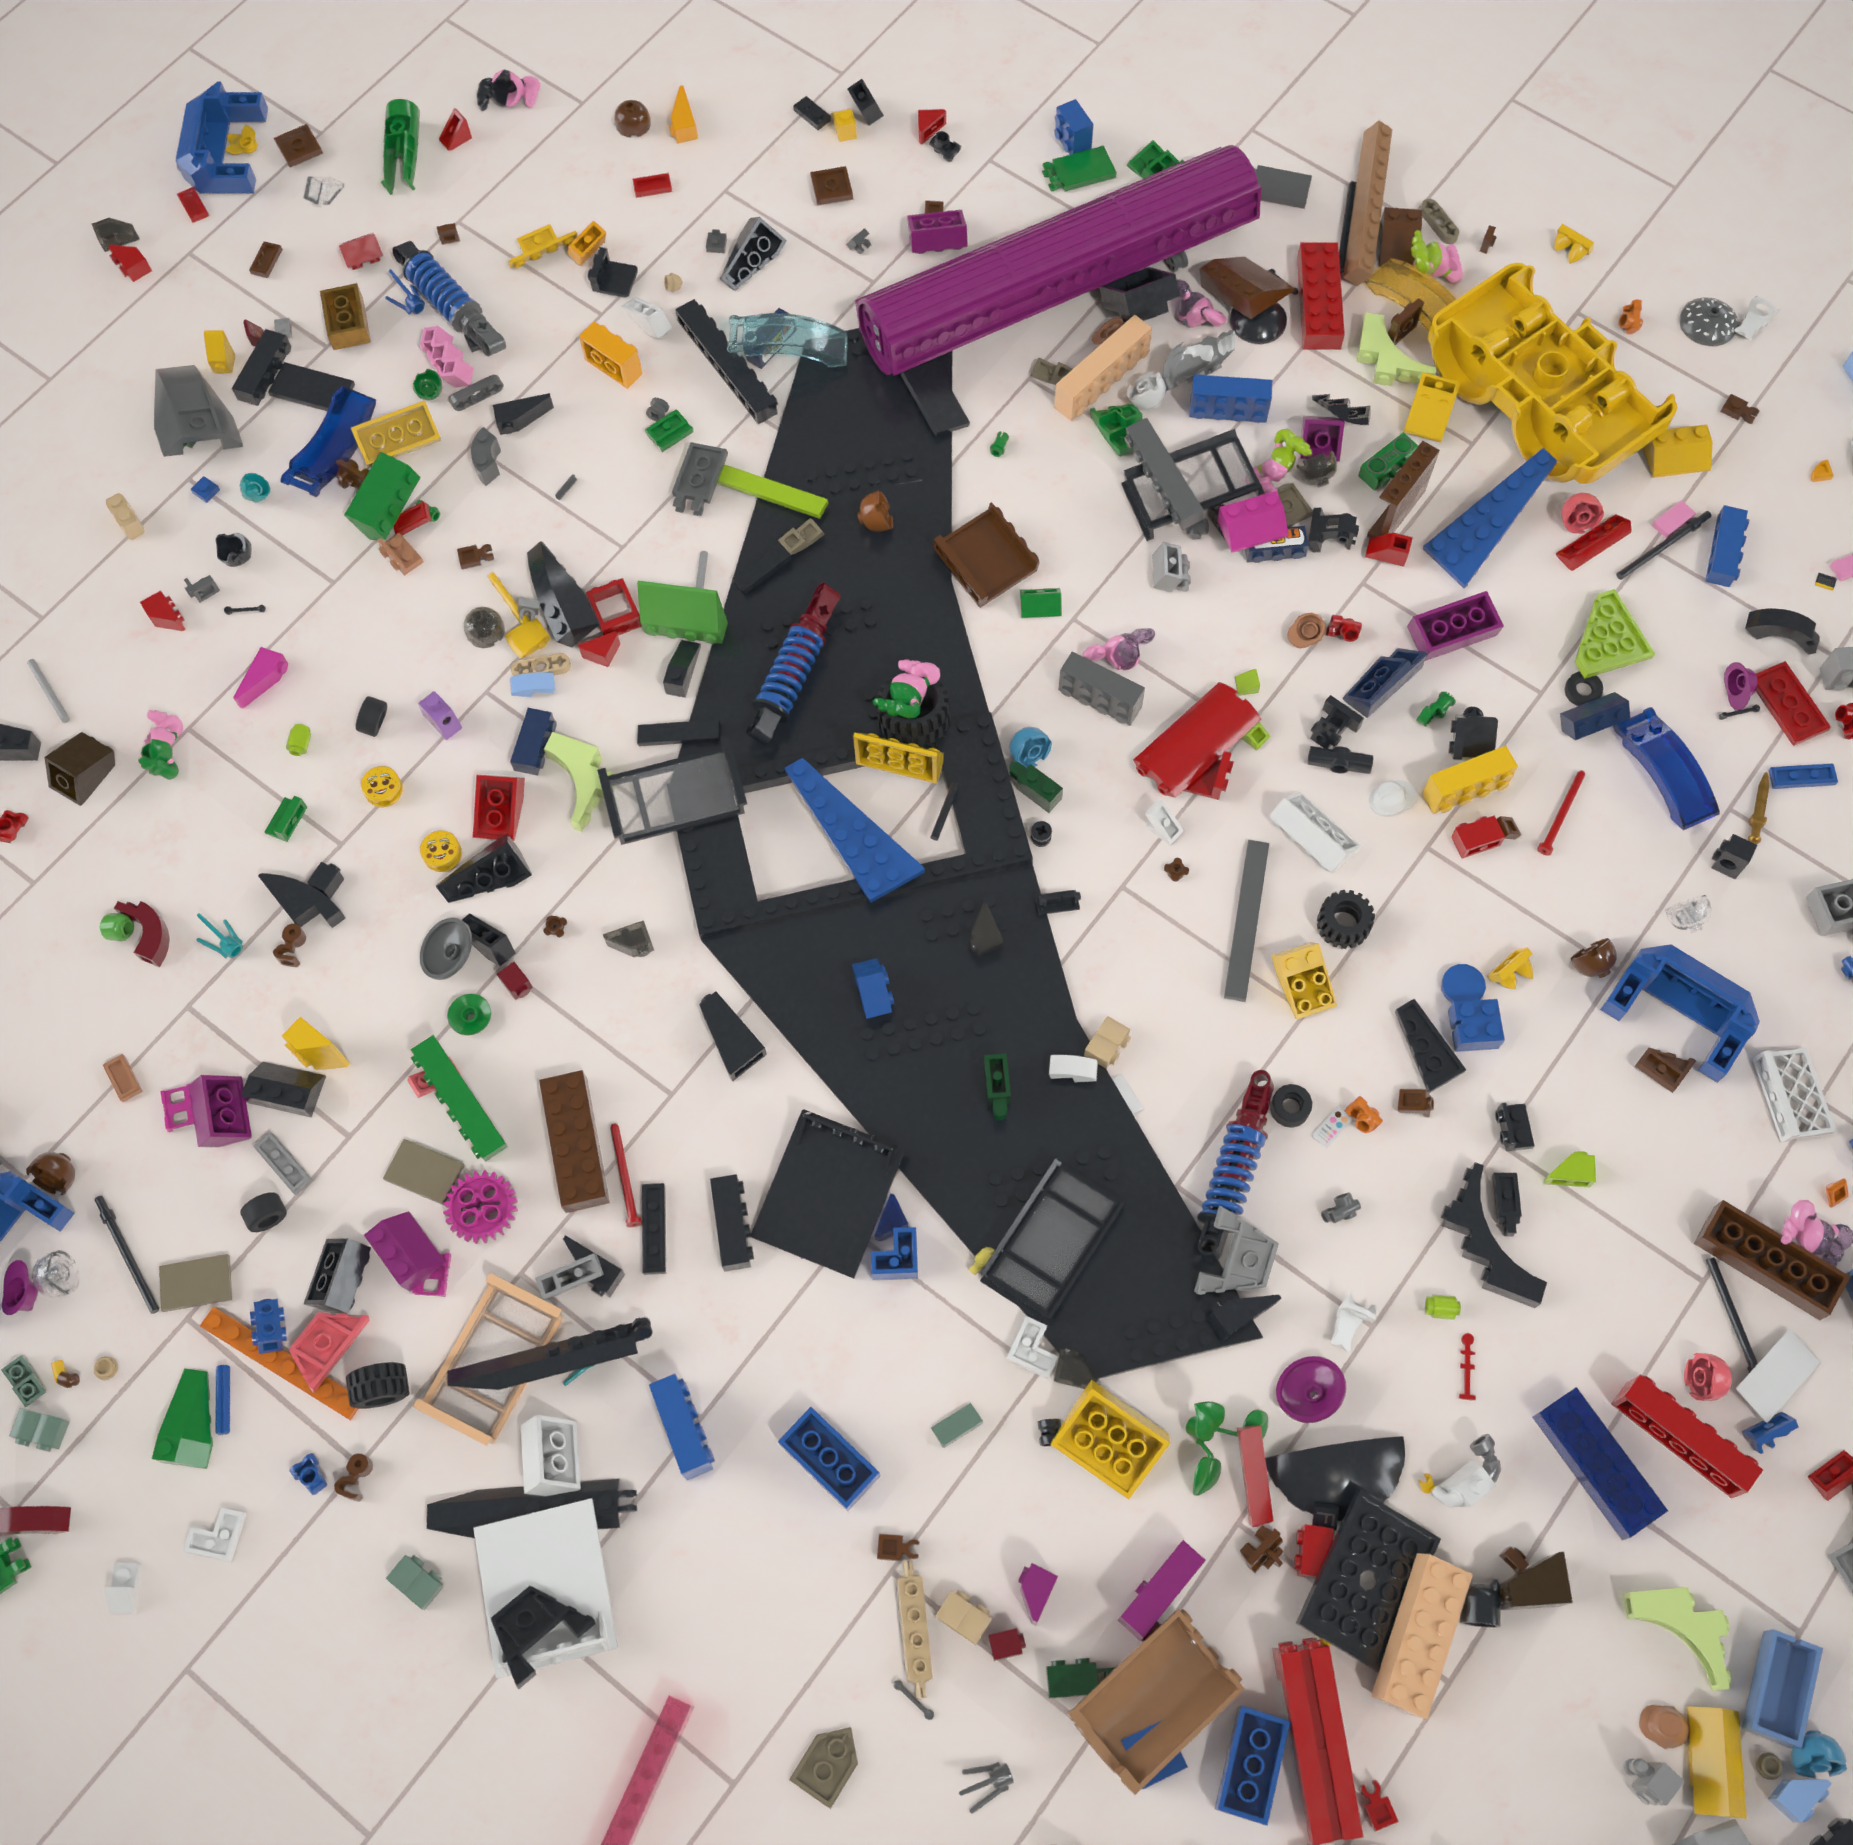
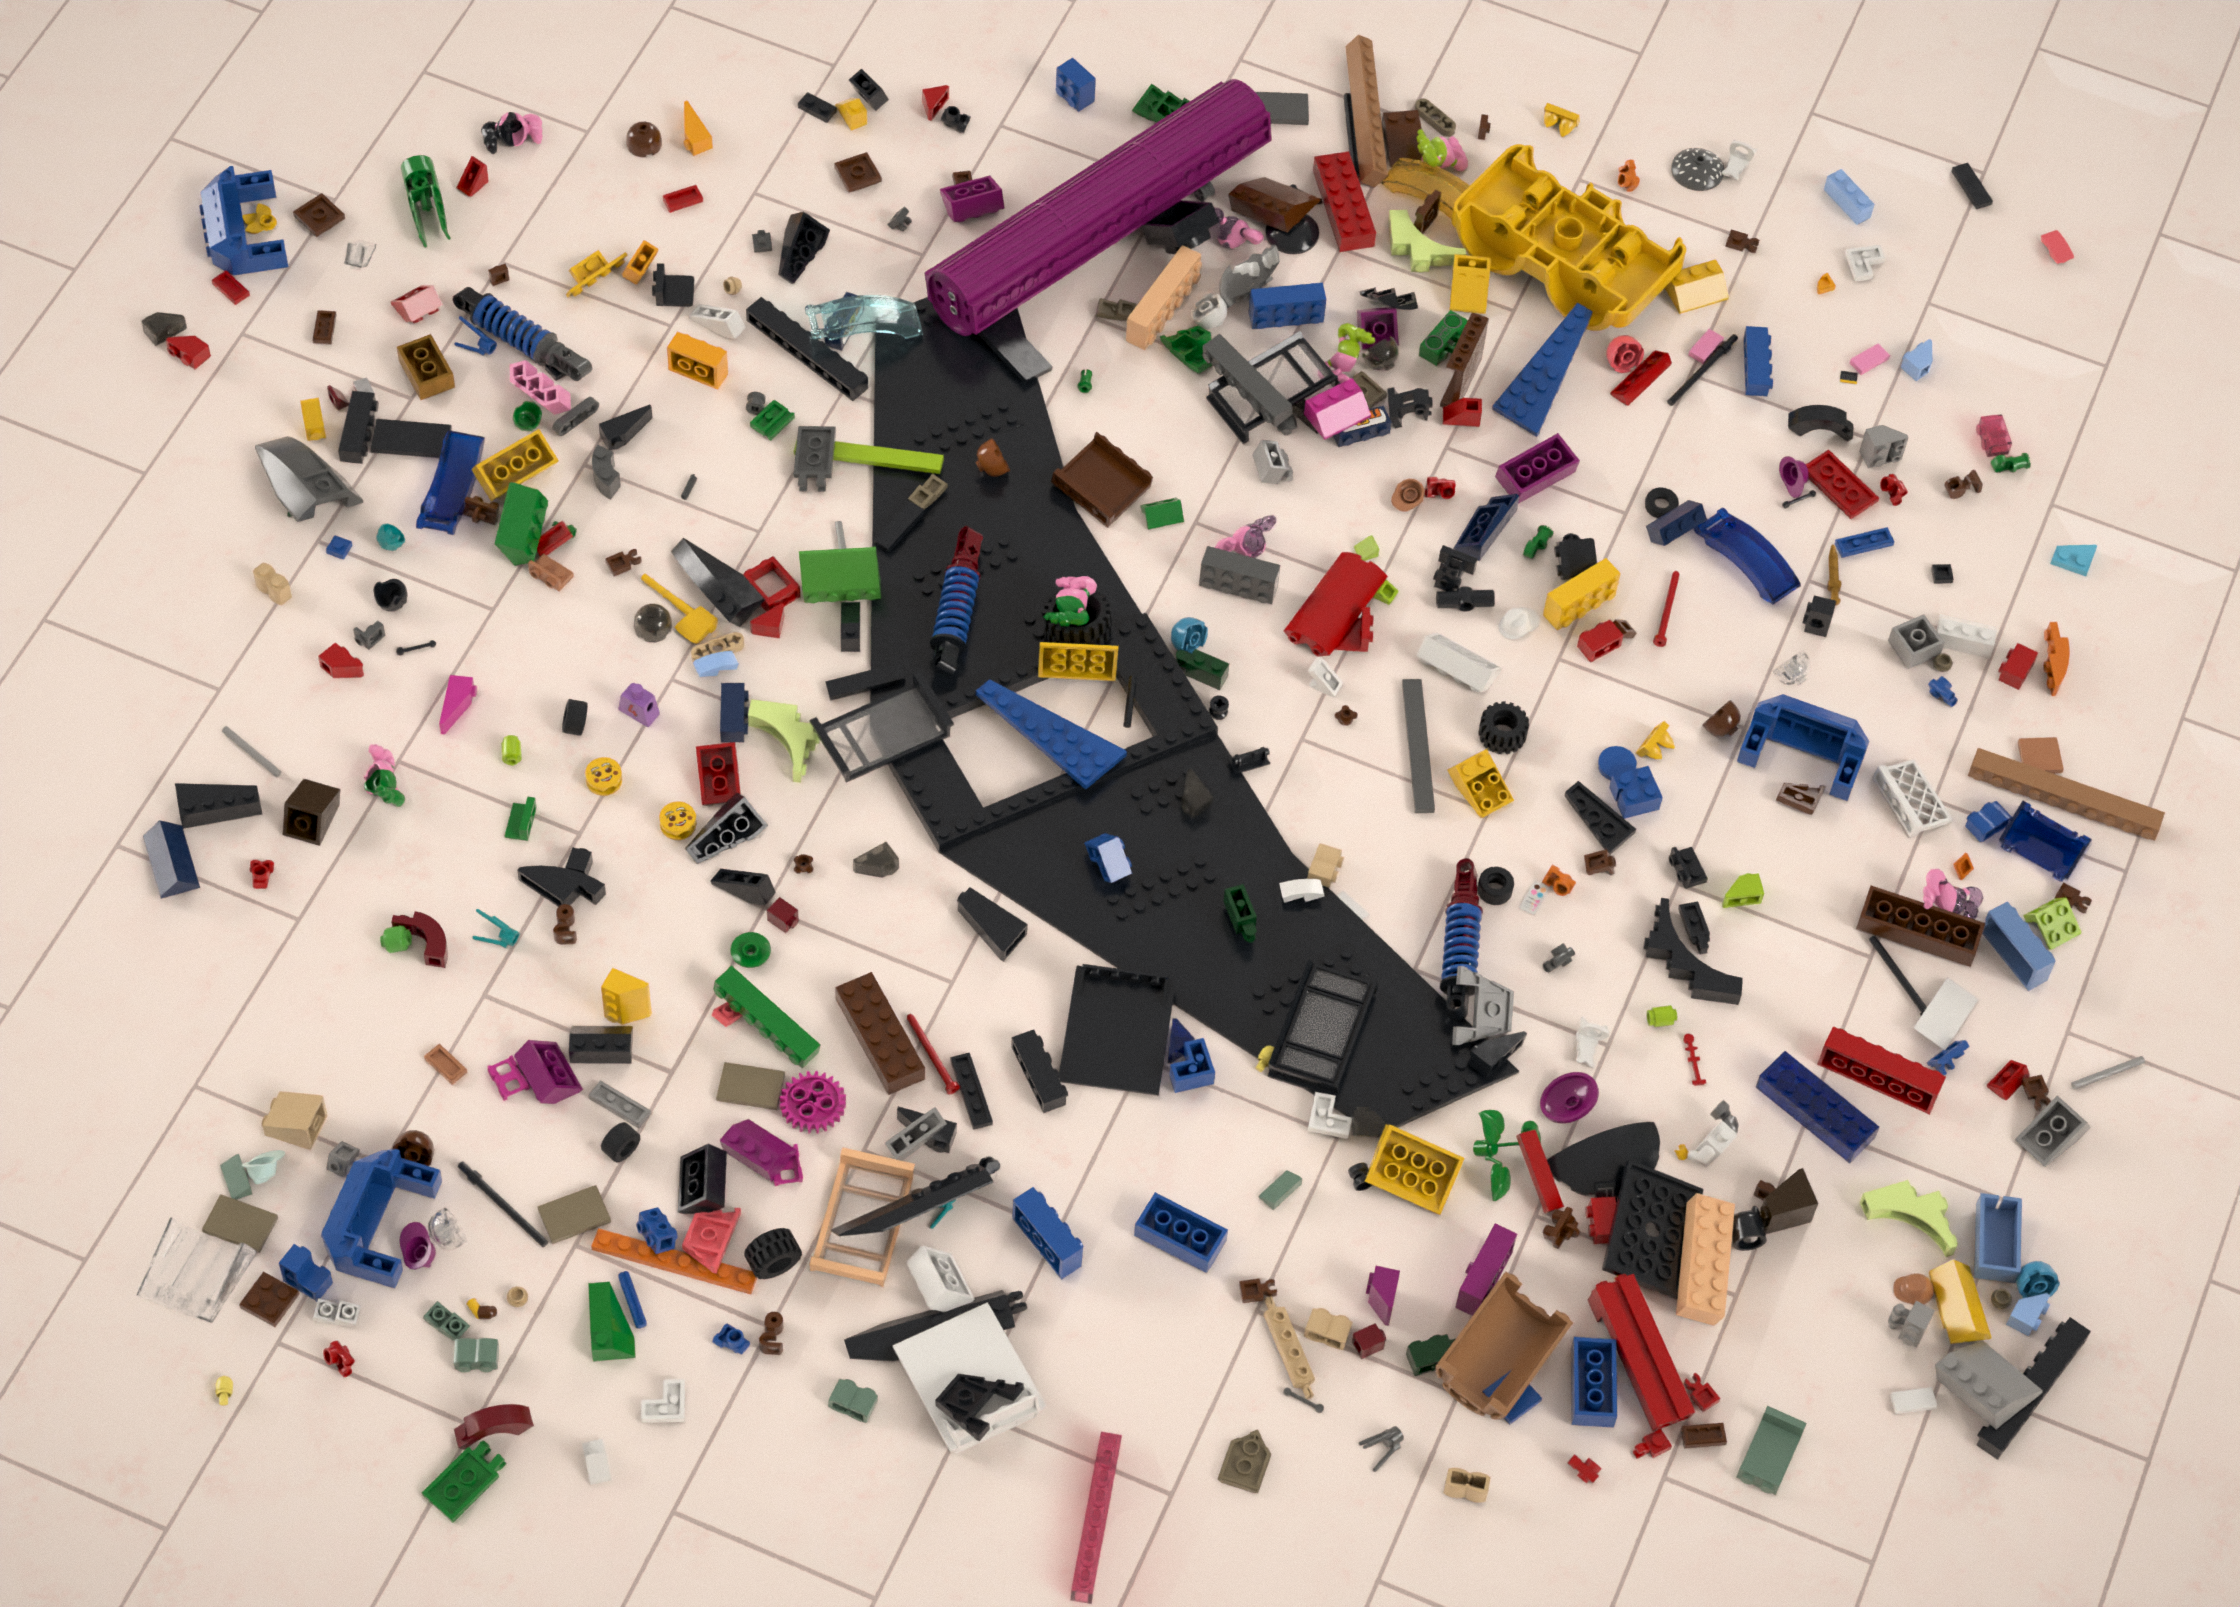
camera: 20 degrees left, 10 degrees down
dark grey dish [420,918,472,980] -> none
light grey tile [518,597,540,622] -> none
green tile [1042,145,1117,192] -> none
nougat hat [1092,317,1125,345] -> none
lime plate [1575,589,1655,679] -> none
coral cylinder [1684,1353,1732,1401] -> none

